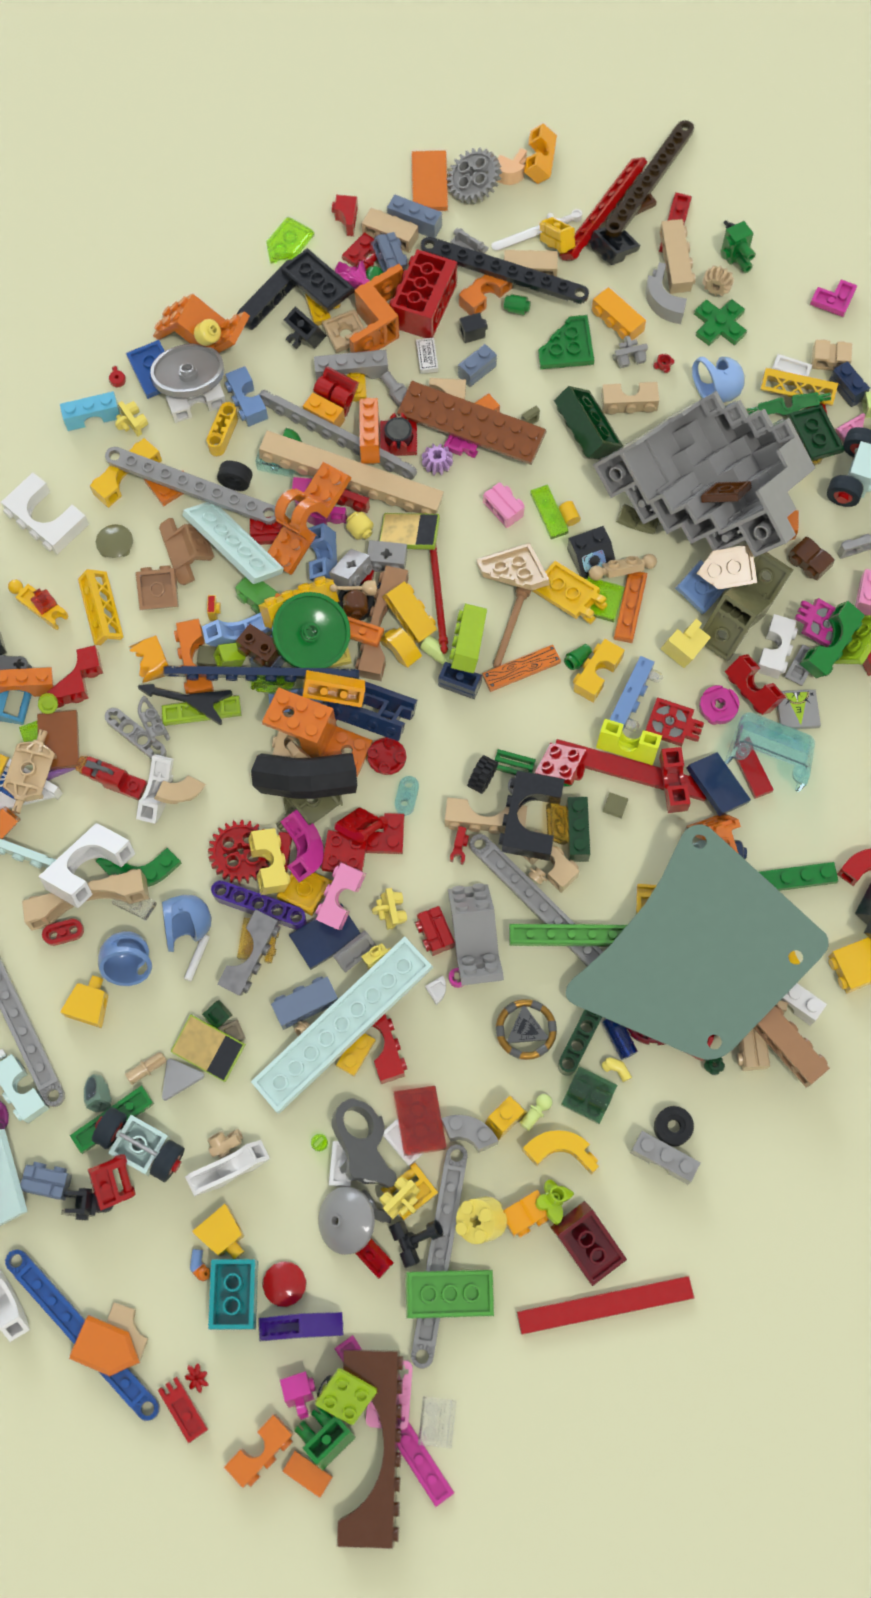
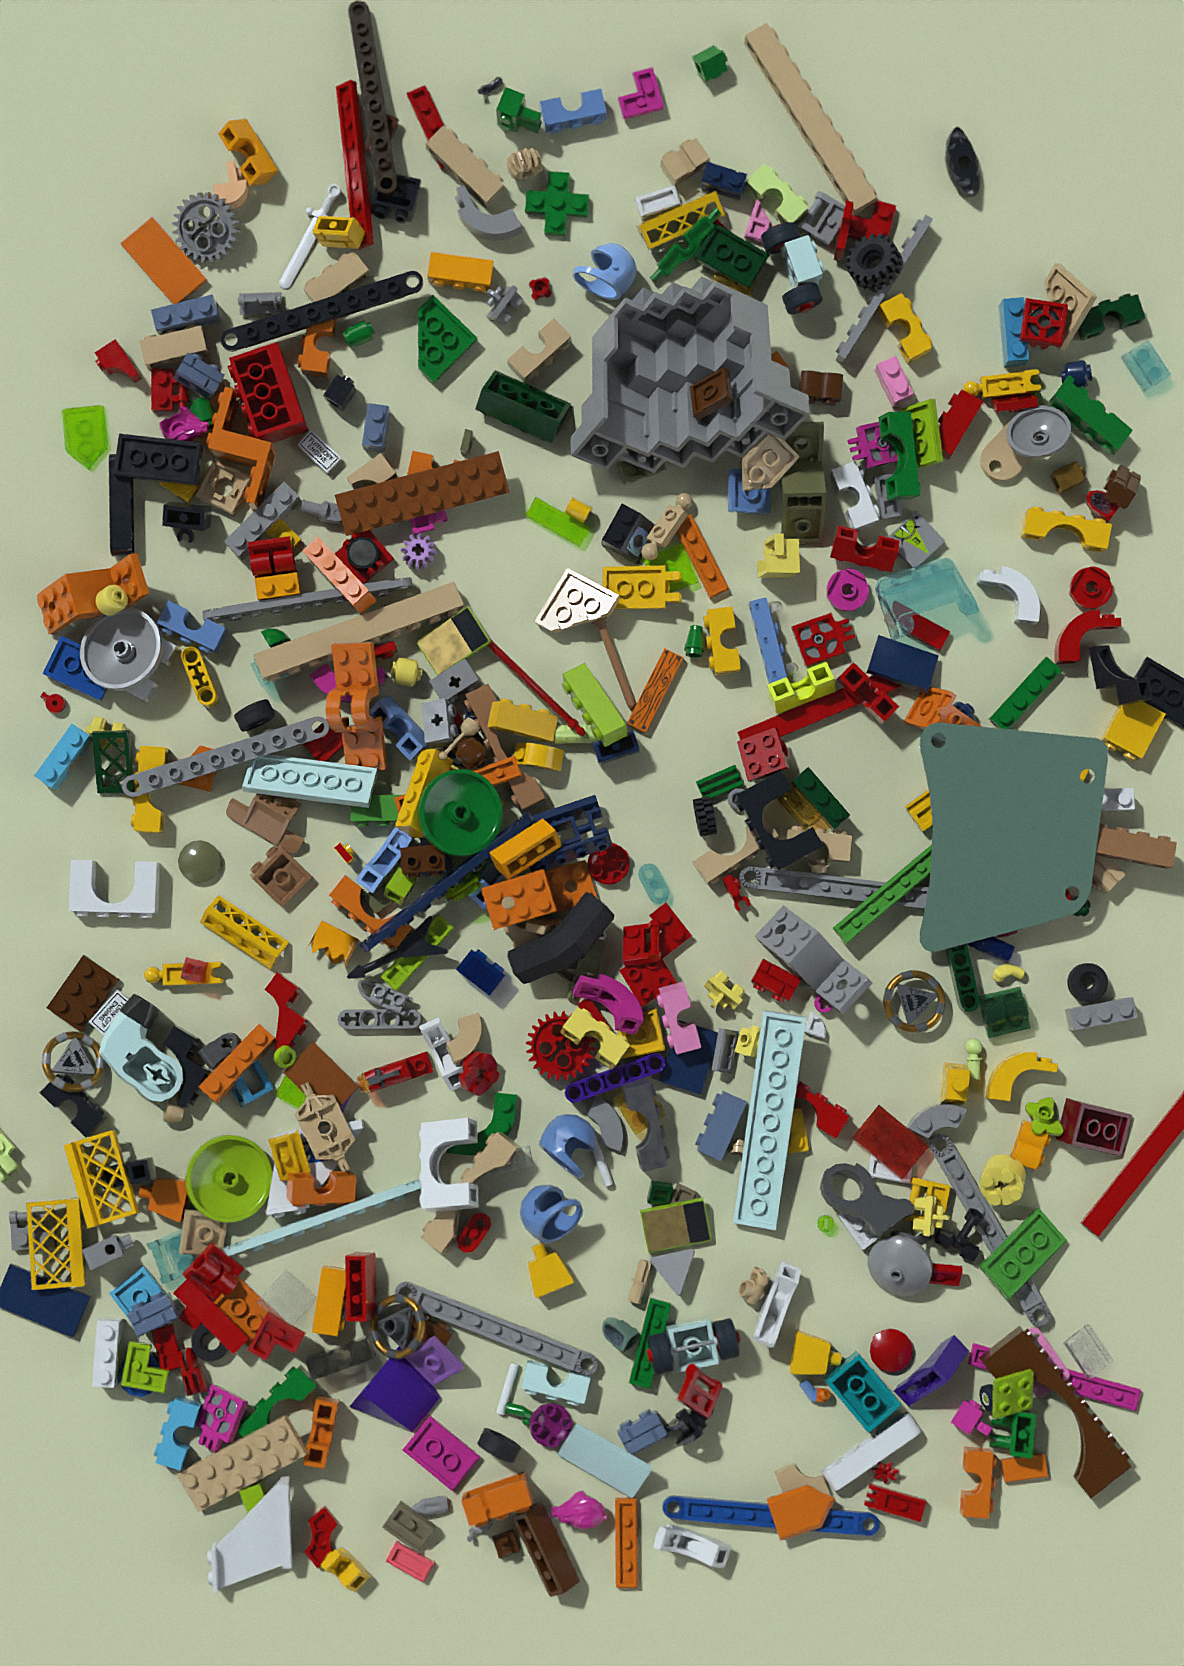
camera: 45 degrees left, 15 degrees up
bright pink brick [483,482,525,528] -> none
olive tile [603,792,628,819] -> none
none -> dark green window [92,730,135,794]
none -> clear blue piece [456,949,506,996]
none -> red plate [459,1051,499,1096]
none -> medium blue arch [540,89,607,134]
none -> light grey tile [588,1096,623,1151]
none -> white beam [821,1412,921,1491]
none -> white arch [976,566,1040,625]

